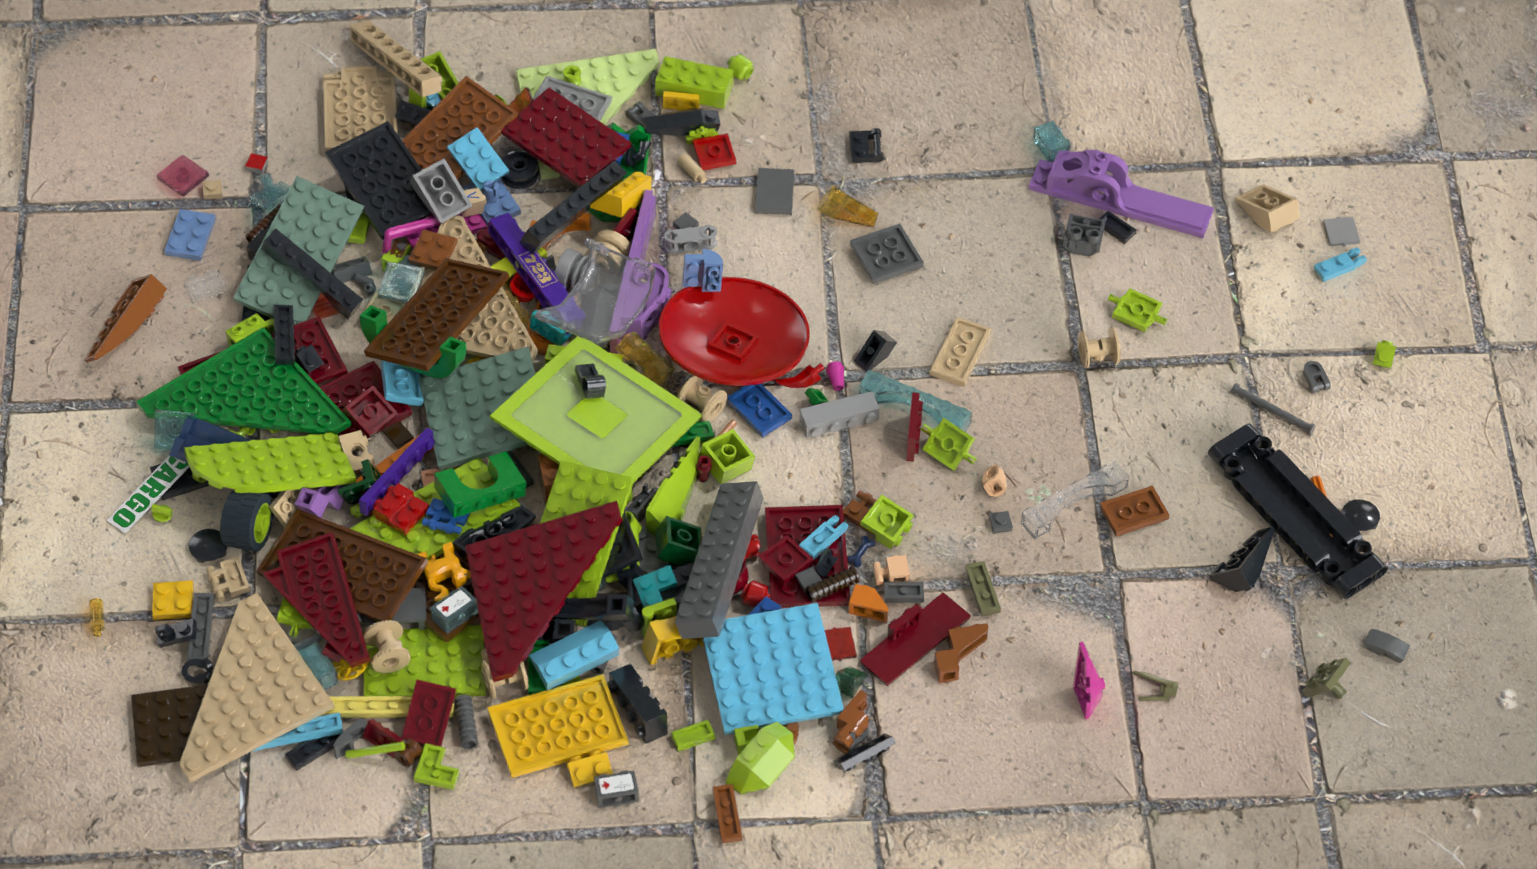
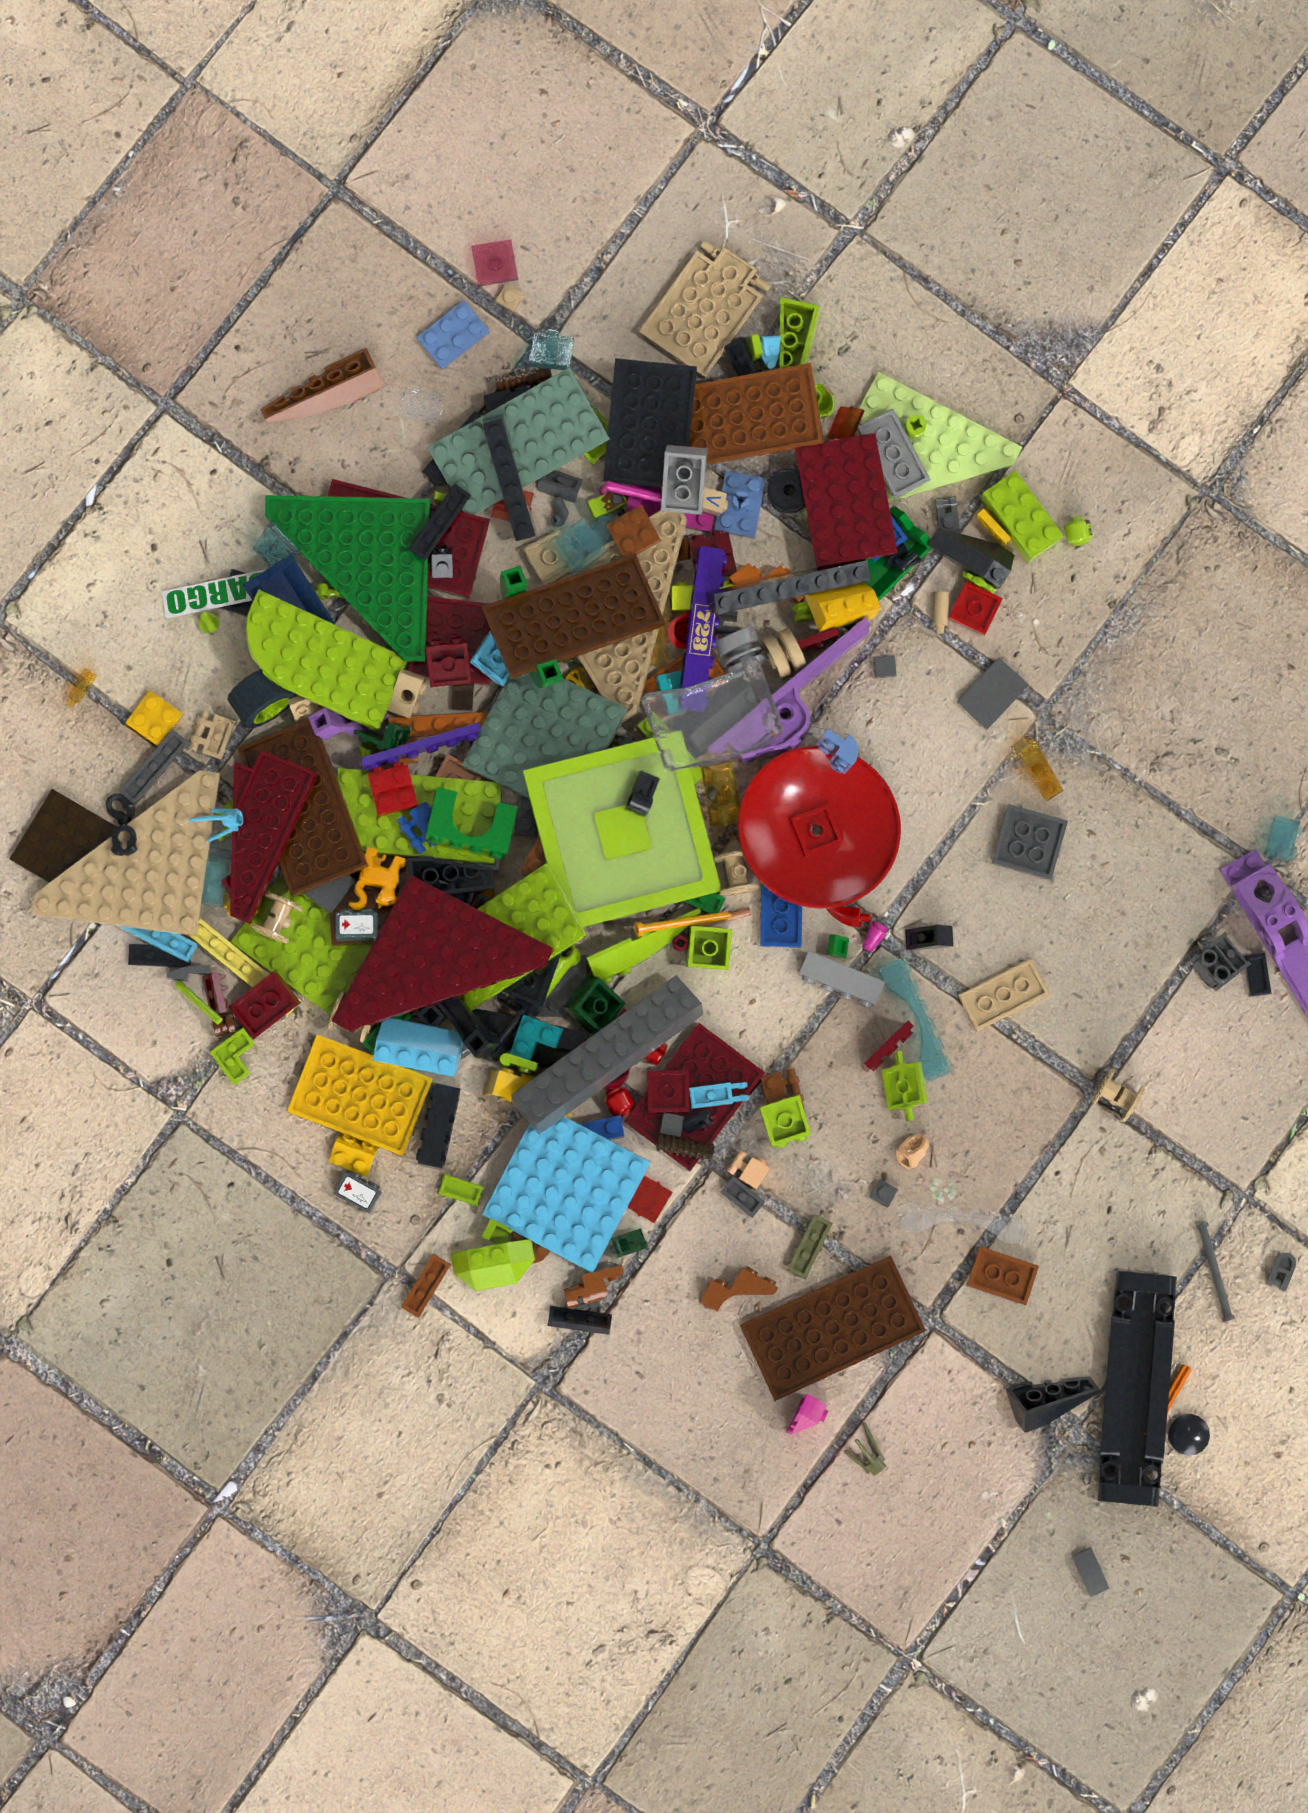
camera: 35 degrees right, 30 degrees up
black hinge [155,618,197,648] -> none
black dish [188,529,228,563] -> none
lime bracket [225,313,267,347] -> none
red tile [245,153,269,174] -> none
tan brick [350,20,442,97] -> none
medium azure plate [447,127,509,191] -> none
dark grey piece [454,695,478,749] -> none
dark grey hinge [624,483,659,523] -> none
light grey piece [664,225,717,254] -> none
dark blue piece [847,536,876,567] -> none
black plate [849,128,884,163] -> none
orange slope [849,584,889,623] -> none
dark red bracket [860,593,971,686] -> none
lime plate [1107,288,1168,332] -> none
olive plate [1302,658,1351,699] -> none
none -> black piece [110,824,138,856]
none -> medium azure plant [189,808,243,842]
none -> light orange bar [634,911,731,937]
none -> reddish brown plate [740,1255,926,1401]
none -> lime wheel [792,602,814,623]

